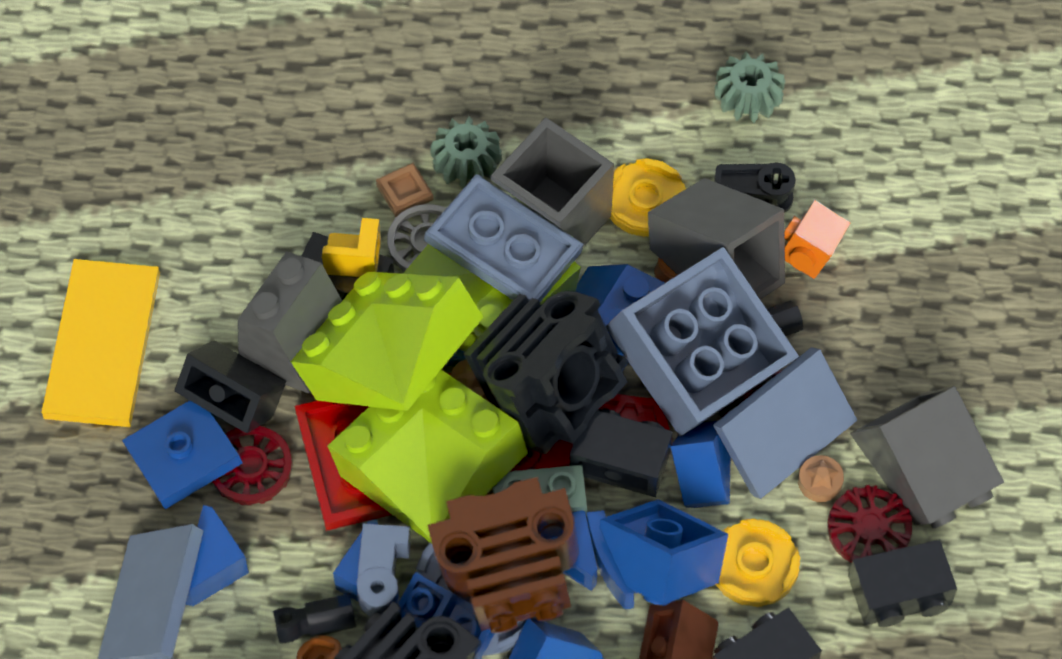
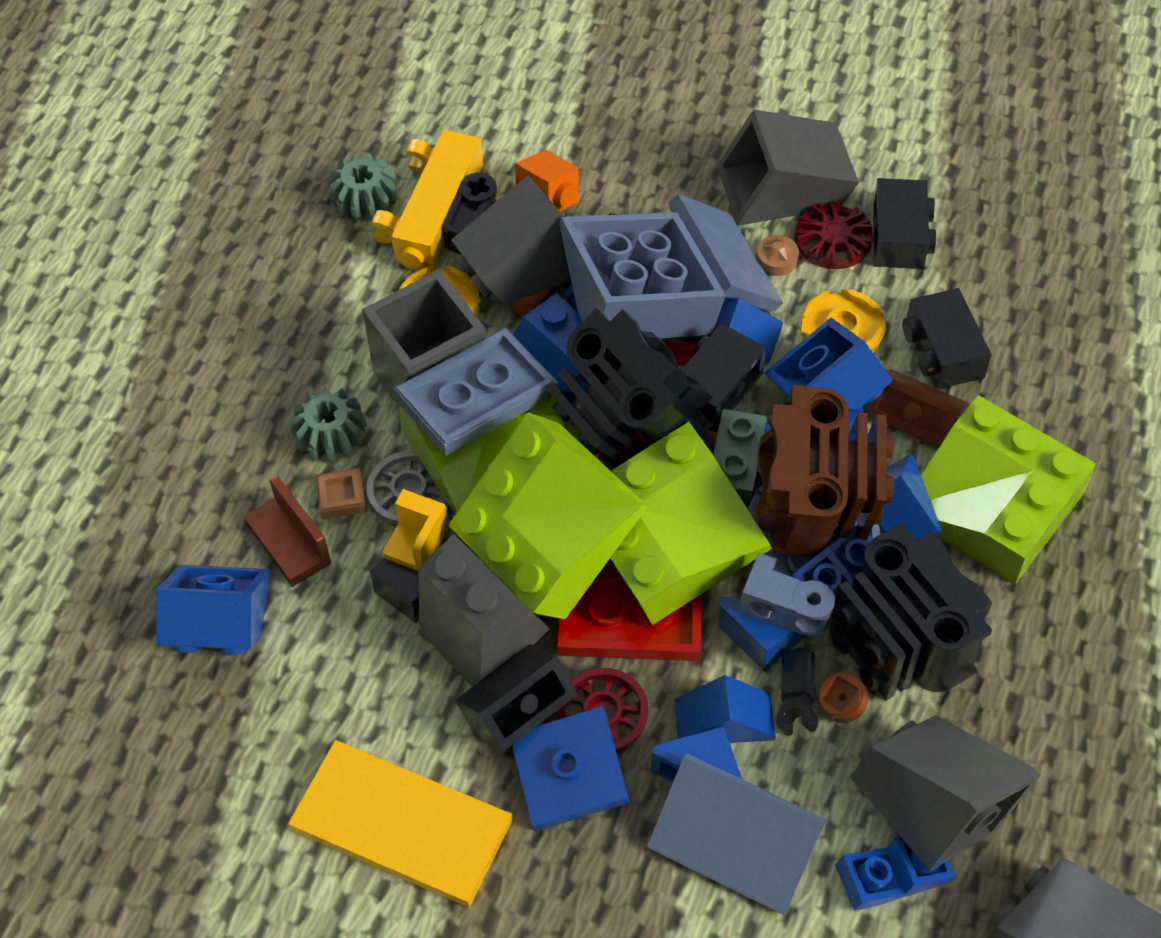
camera: 70 degrees left, 5 degrees down
none -> blue slope [156,565,272,655]
none -> copper panel [243,475,332,587]
none -> yellow brick [371,129,483,270]
none -> blue slope [675,675,776,743]

